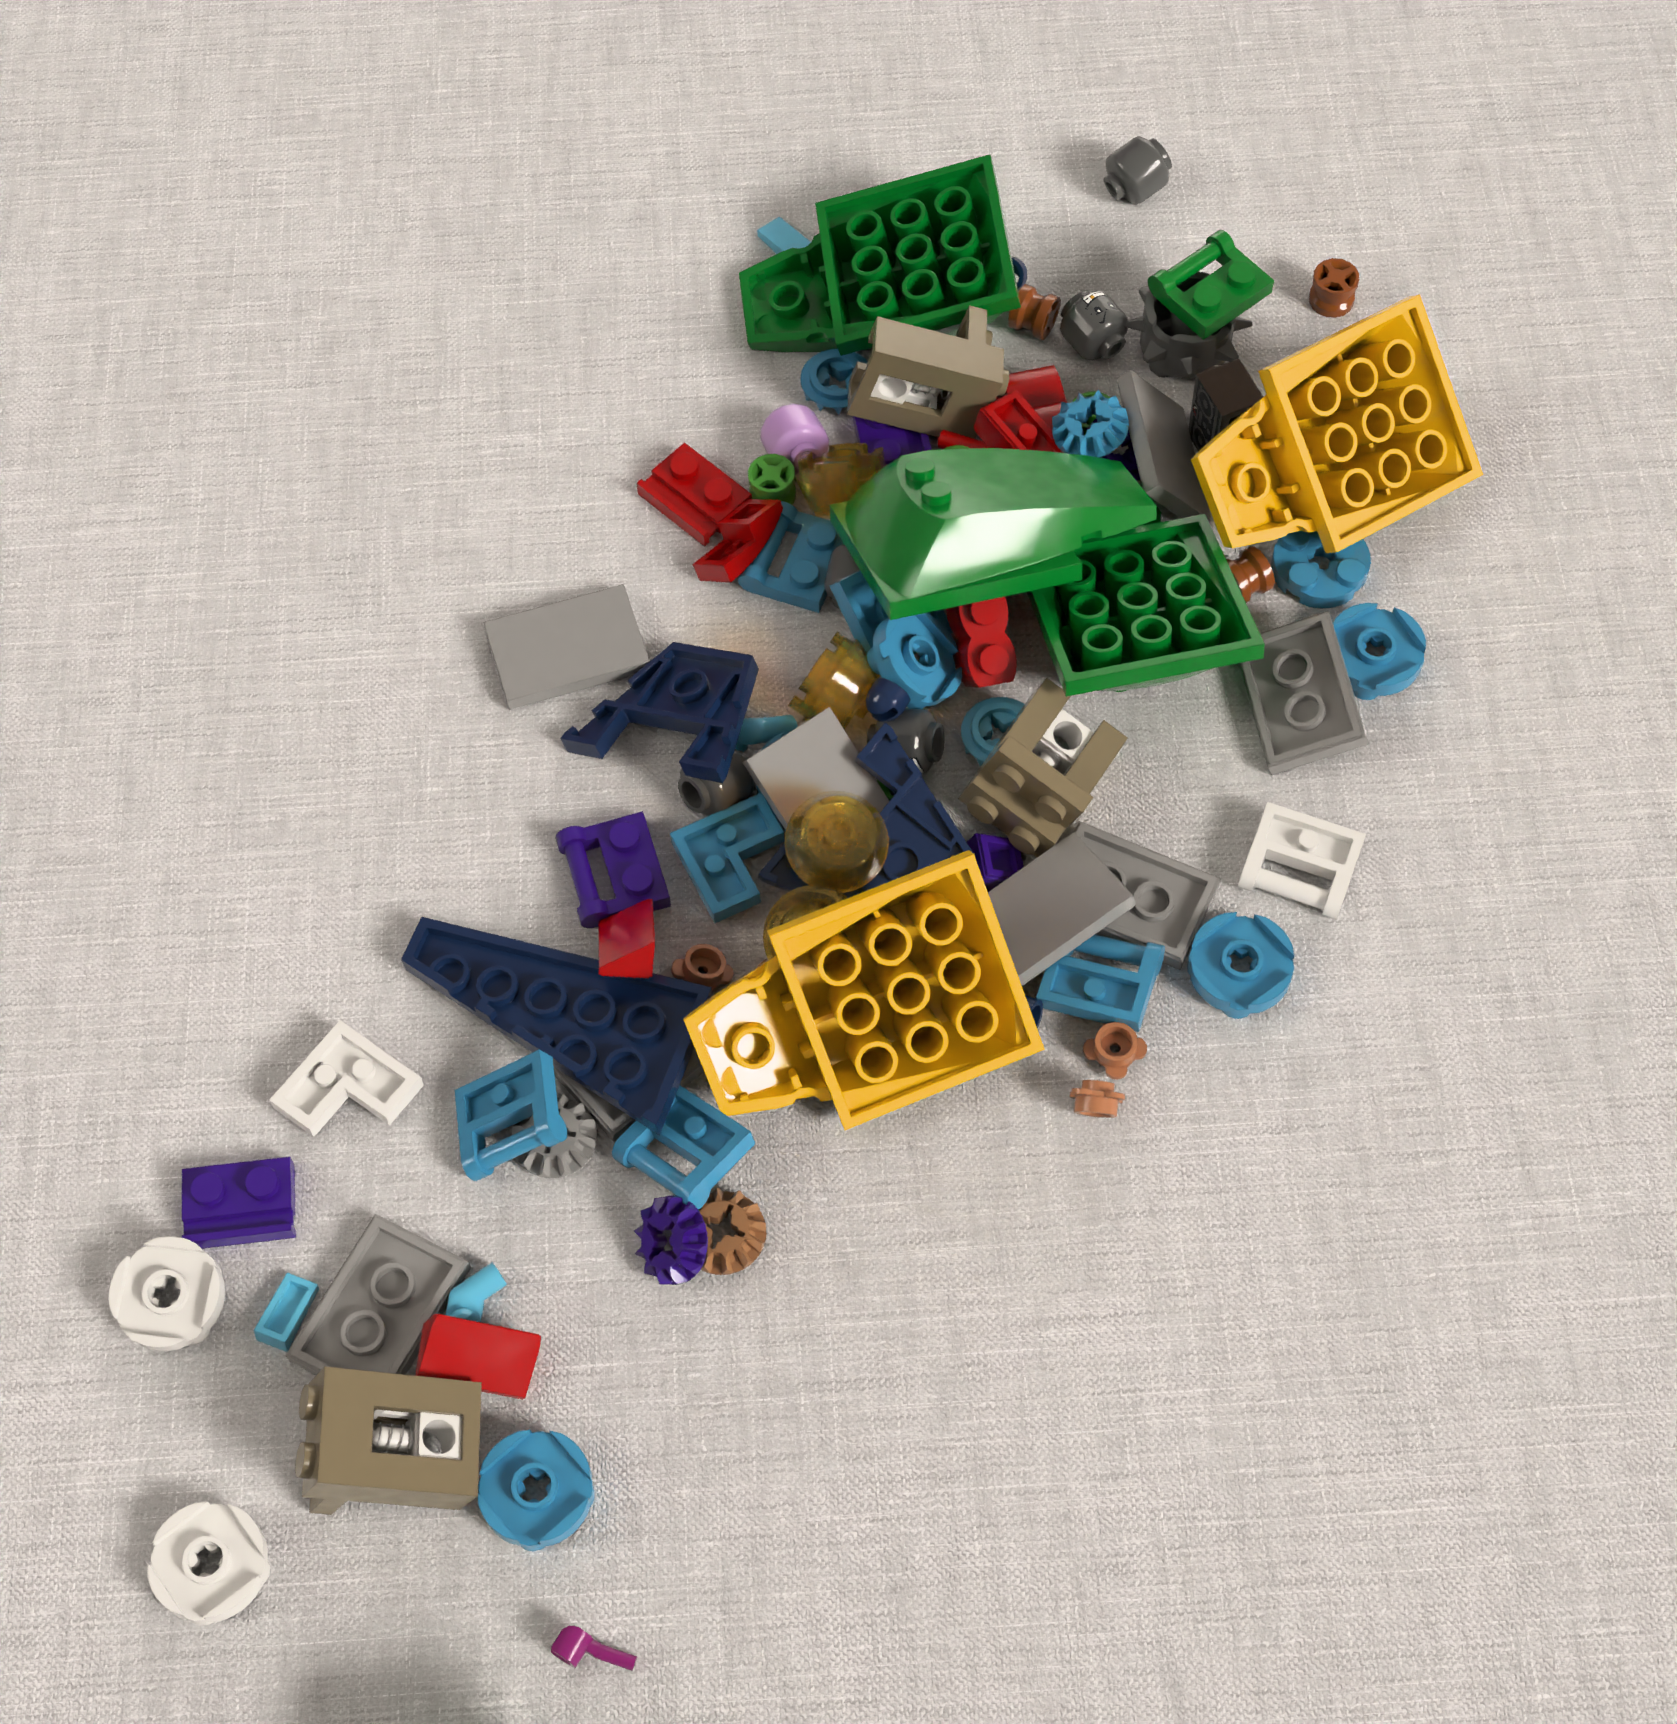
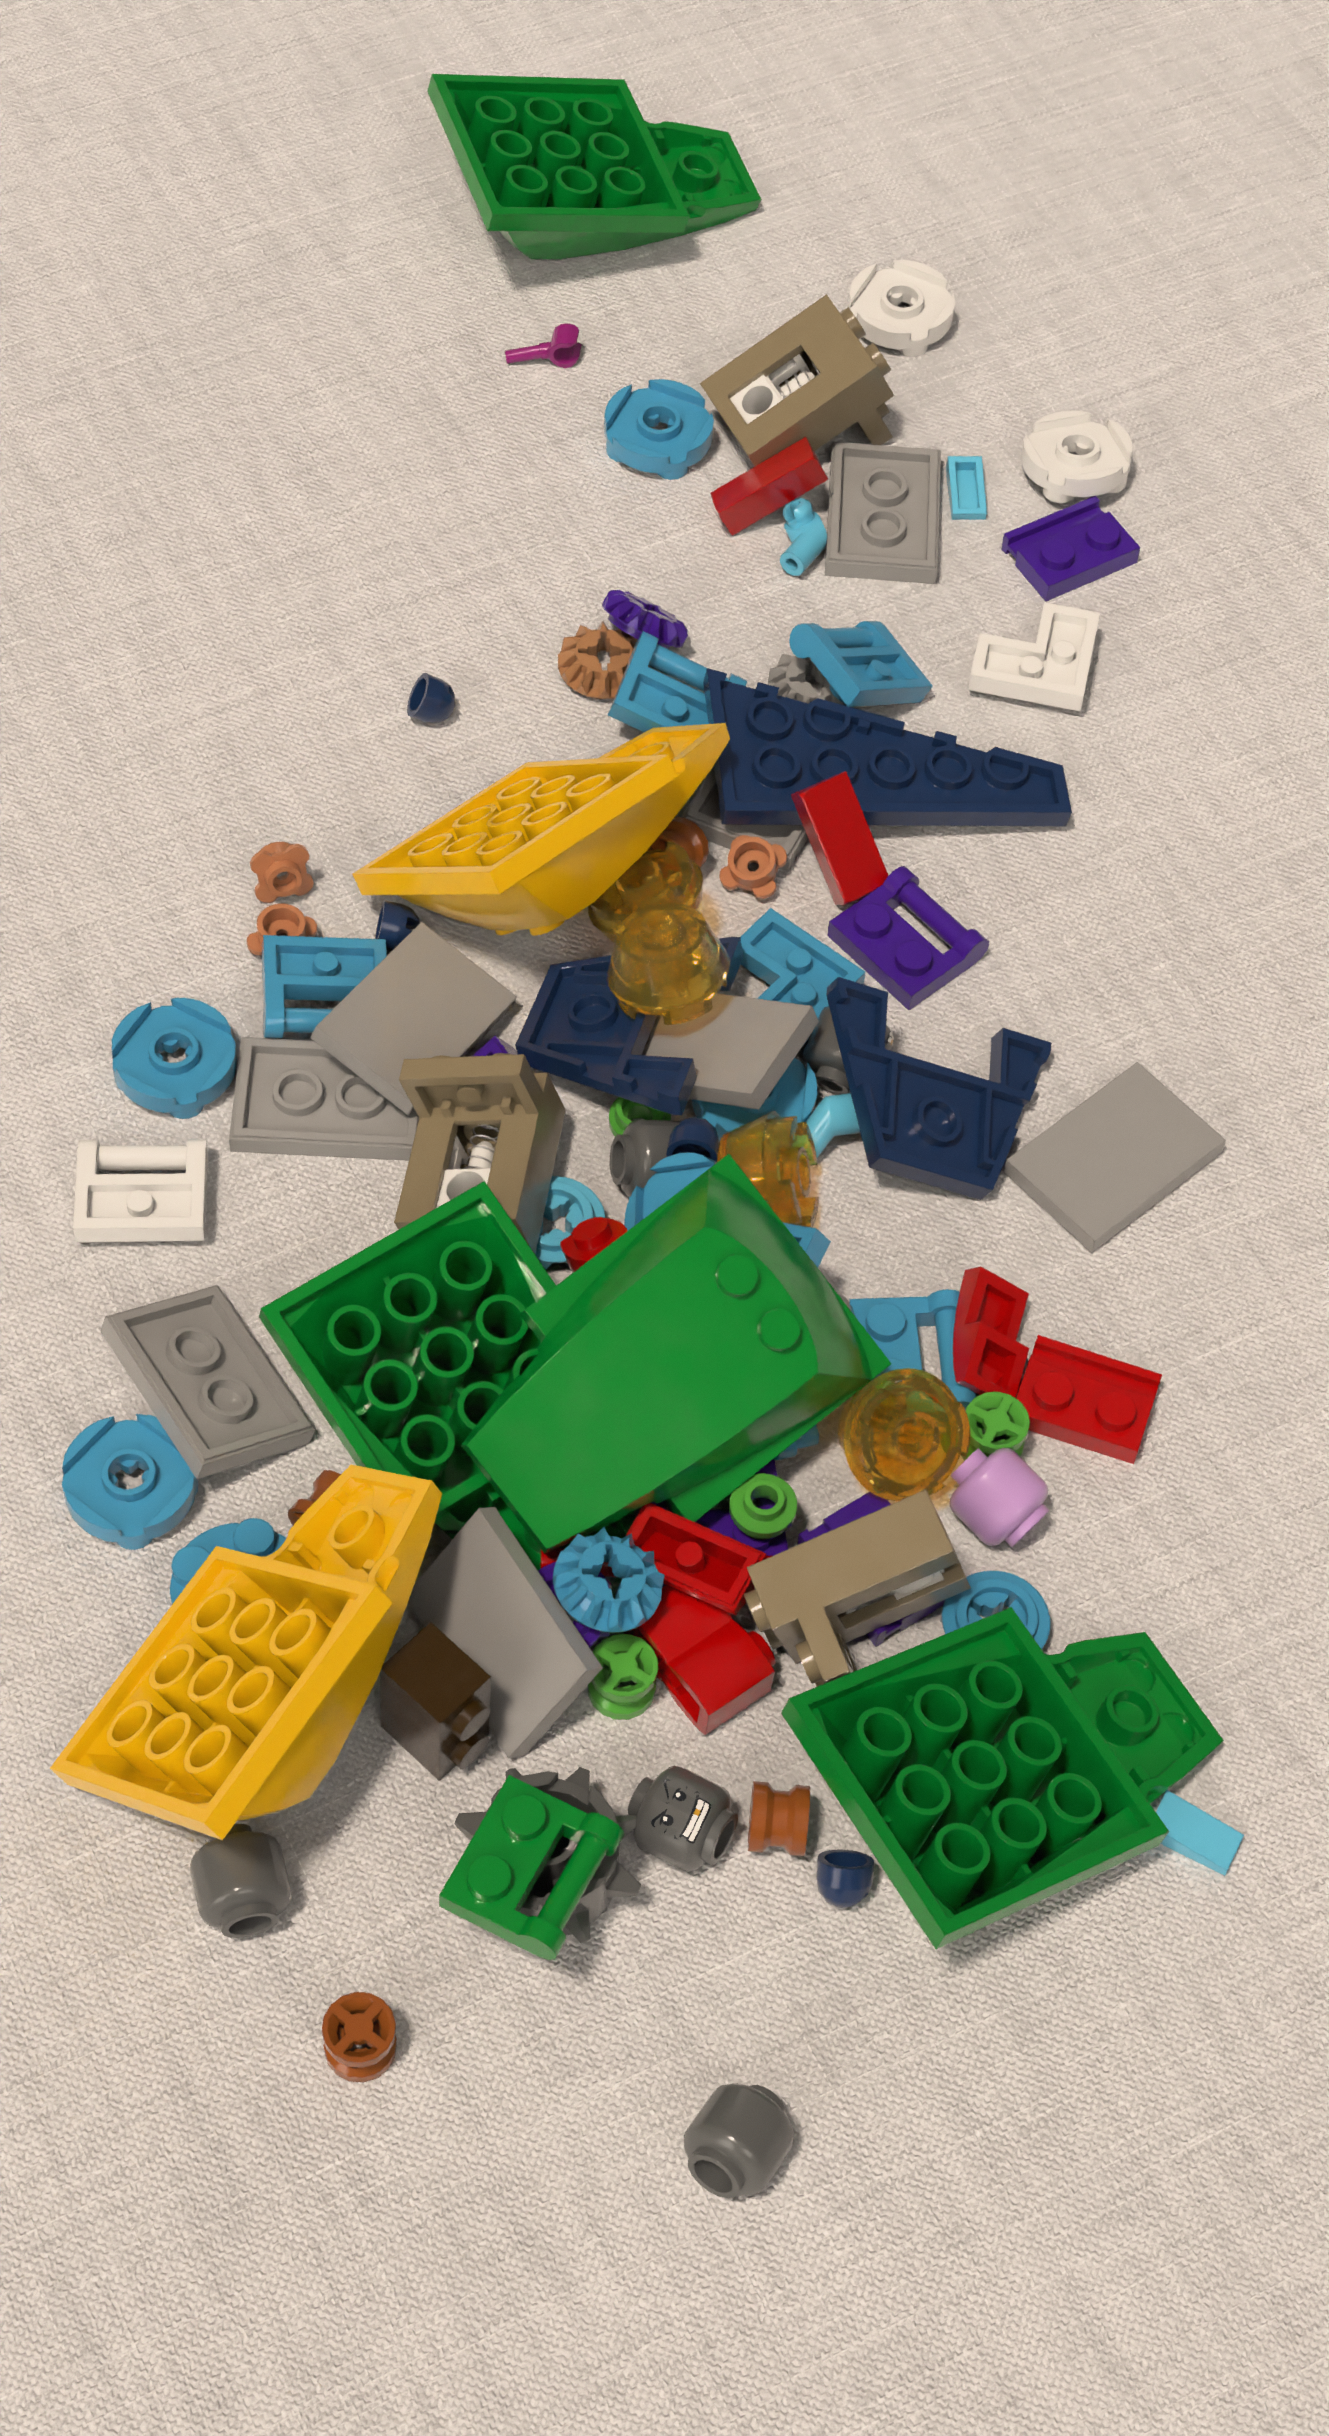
camera: 150 degrees right, 5 degrees down
none -> dark blue hinge [407,673,455,723]

